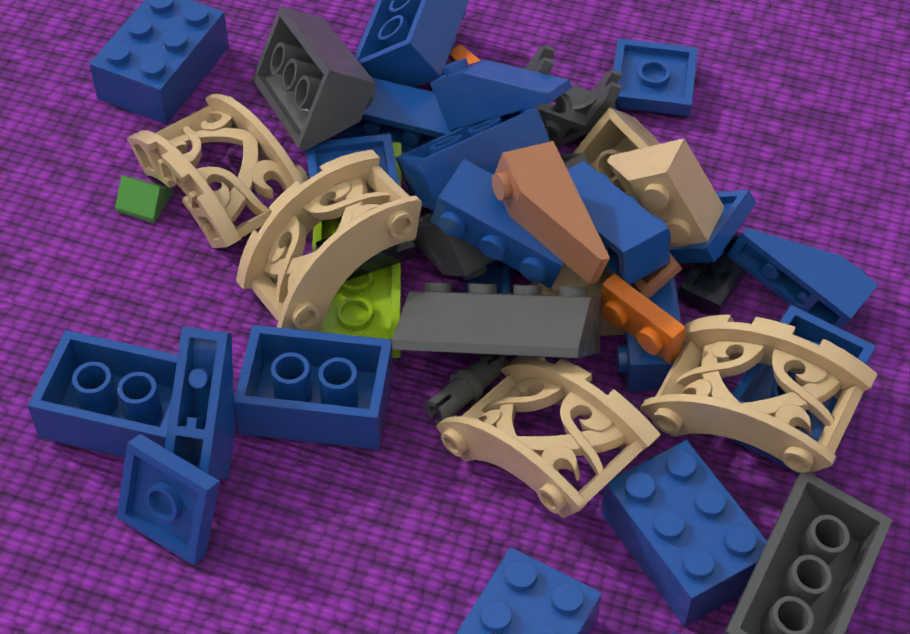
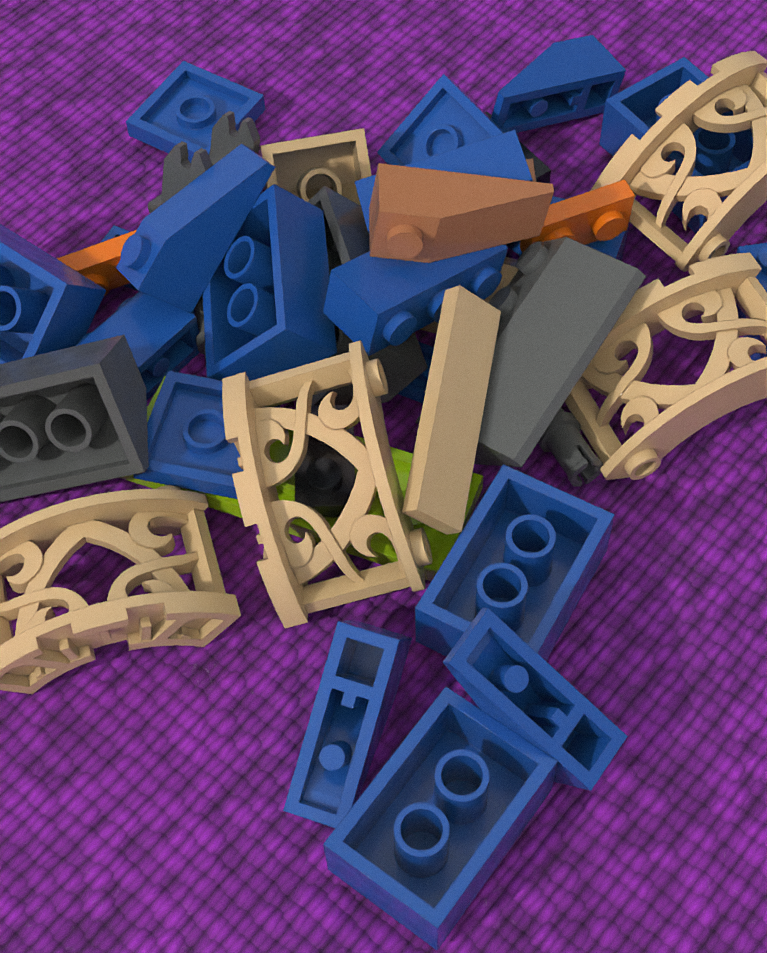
camera: 65 degrees left, 5 degrees up
bright green slope [115,175,174,223] -> none
blue plate [116,434,220,566] -> none
tan slope [607,138,724,248] -> none
none -> blue slope [283,620,412,828]
none -> tan tile [402,285,501,535]

